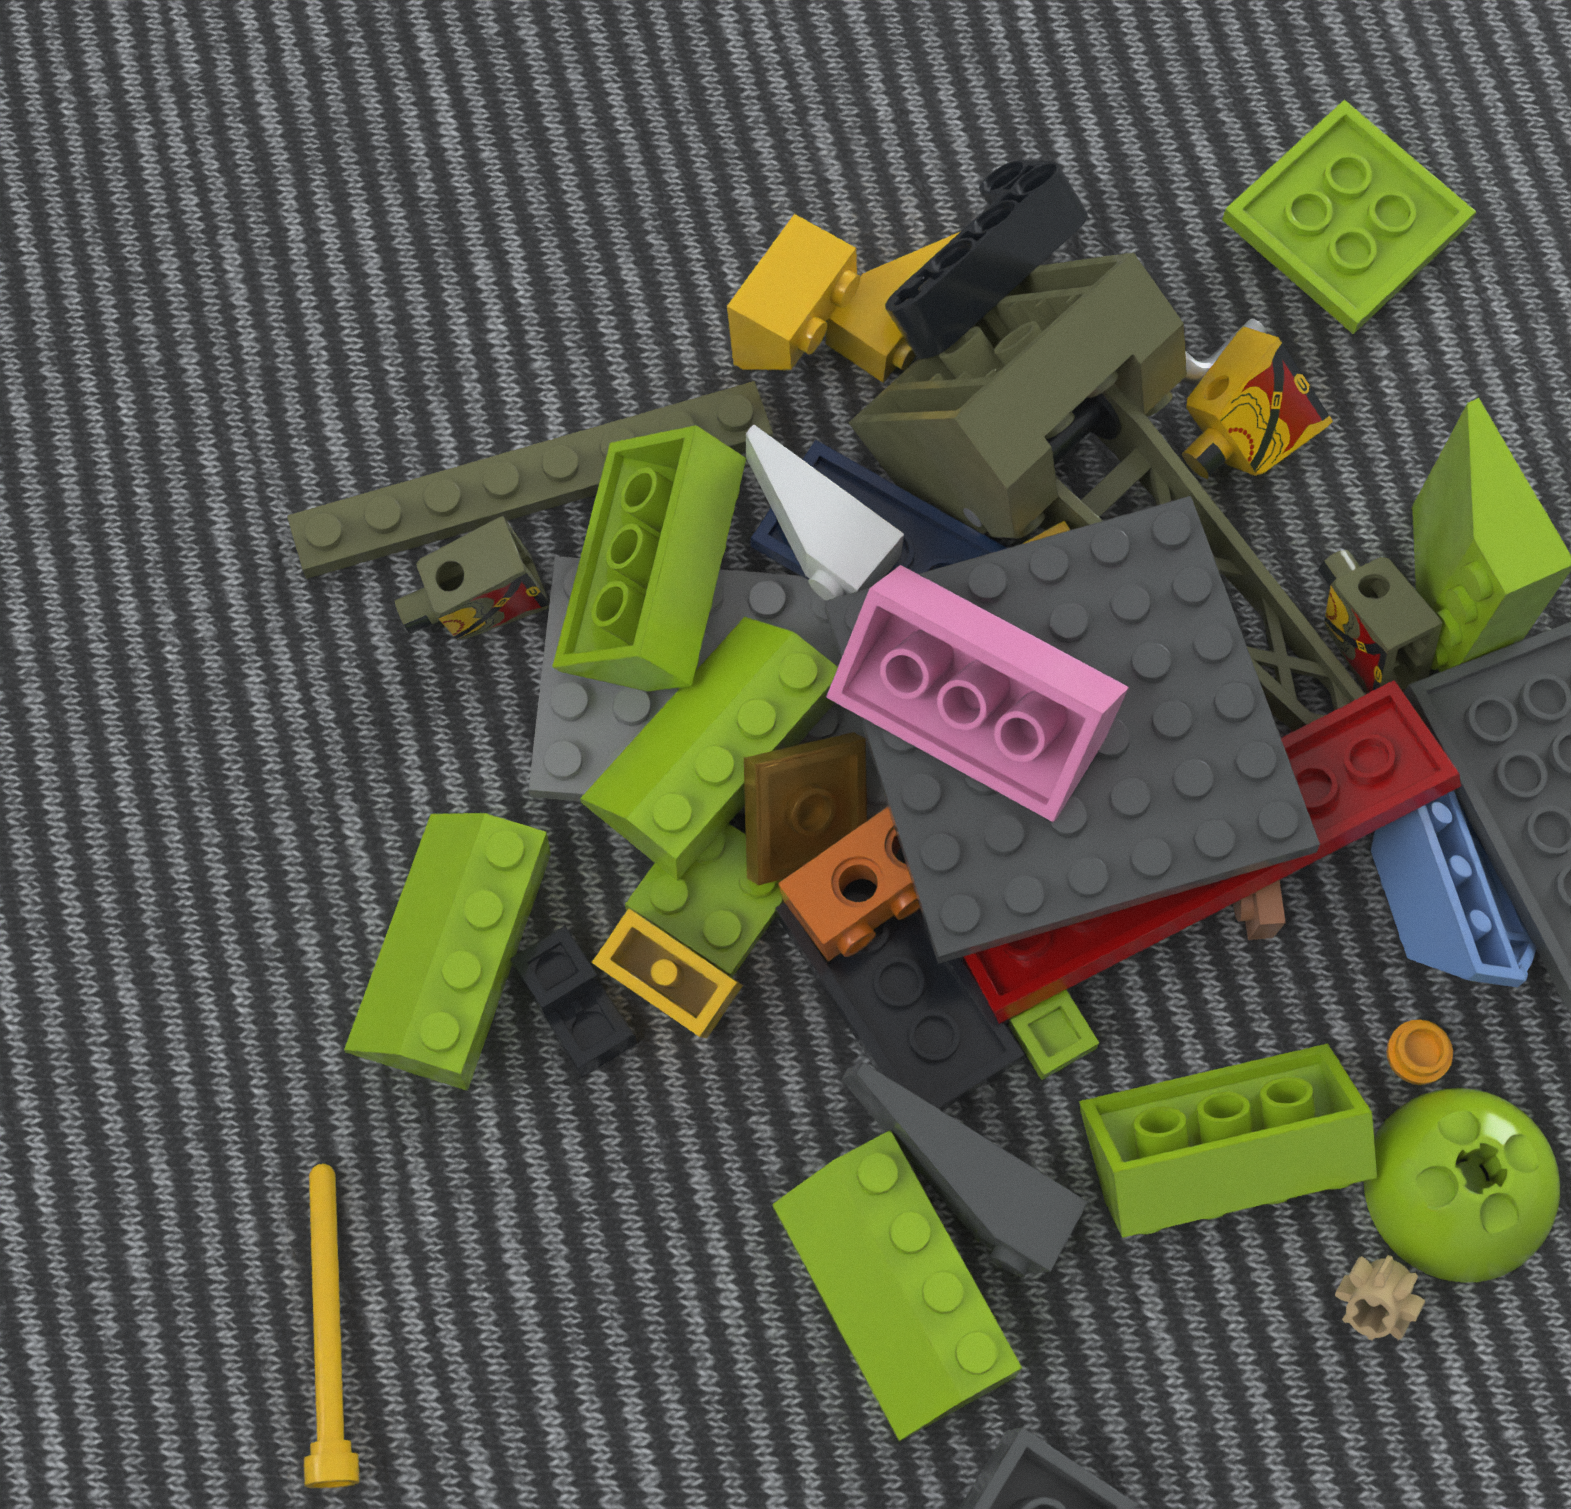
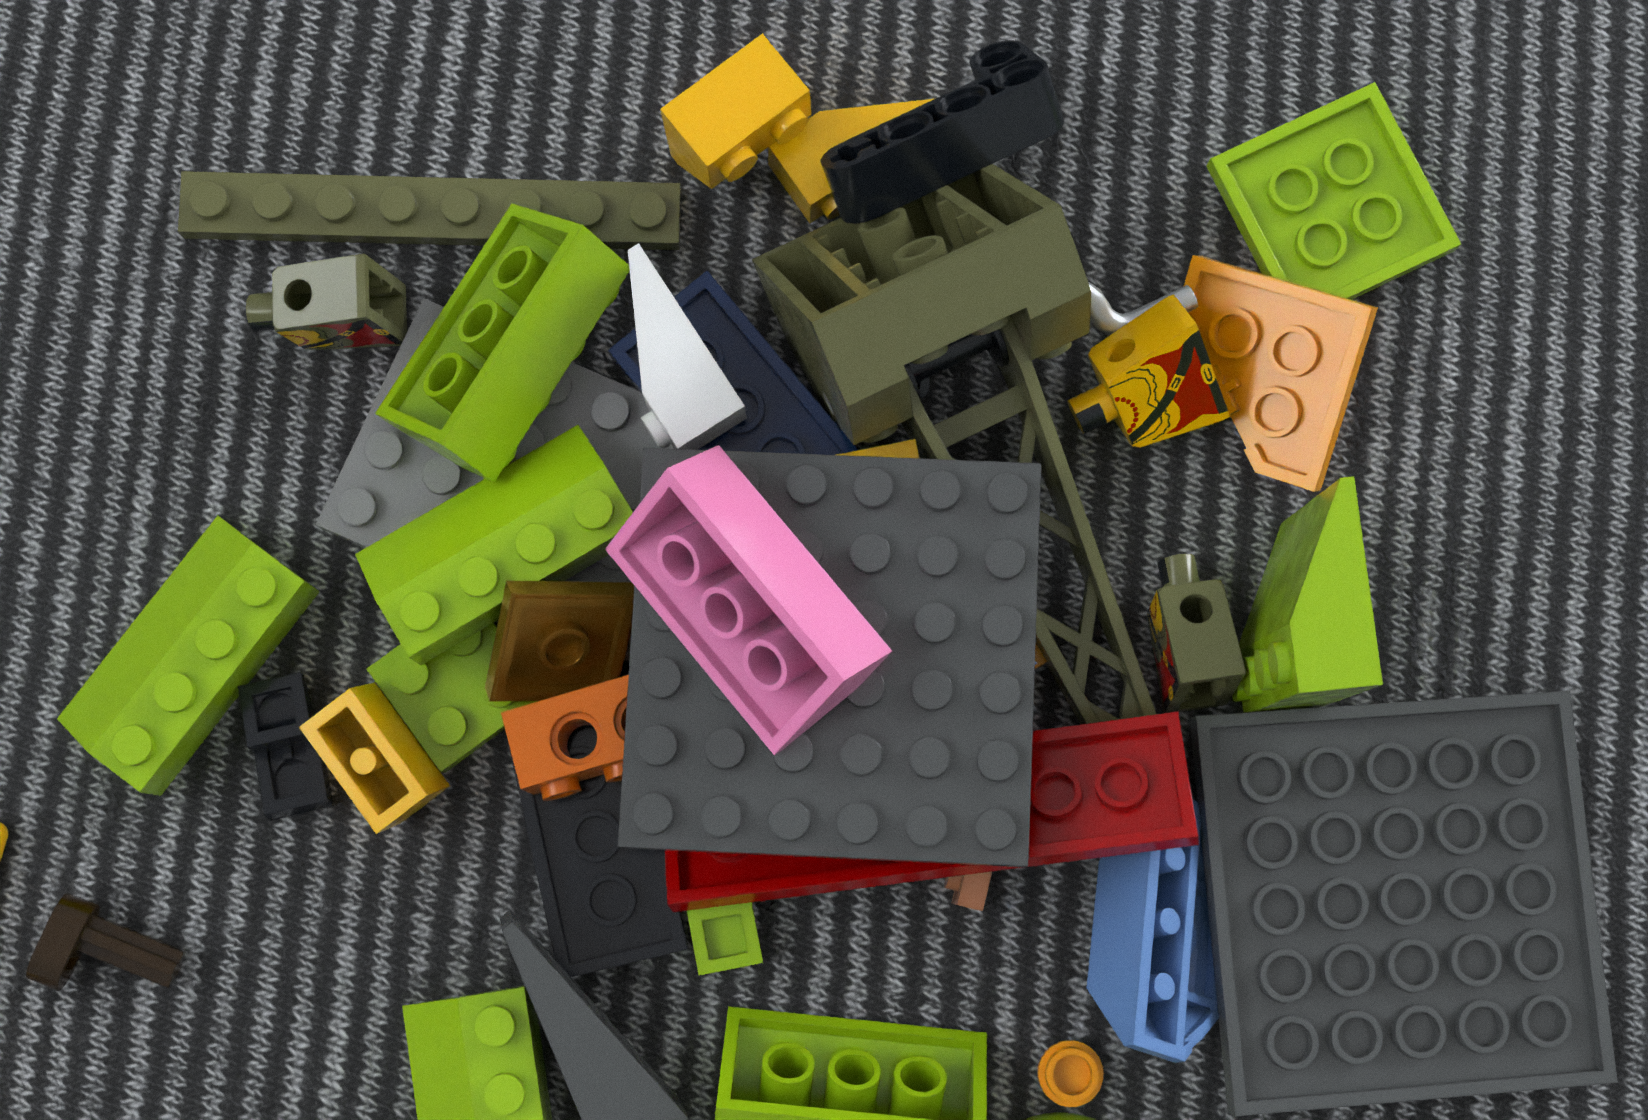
camera: 15 degrees right, 10 degrees up
none -> dark brown piece [26,893,186,991]
none -> light orange plate [1183,255,1378,492]

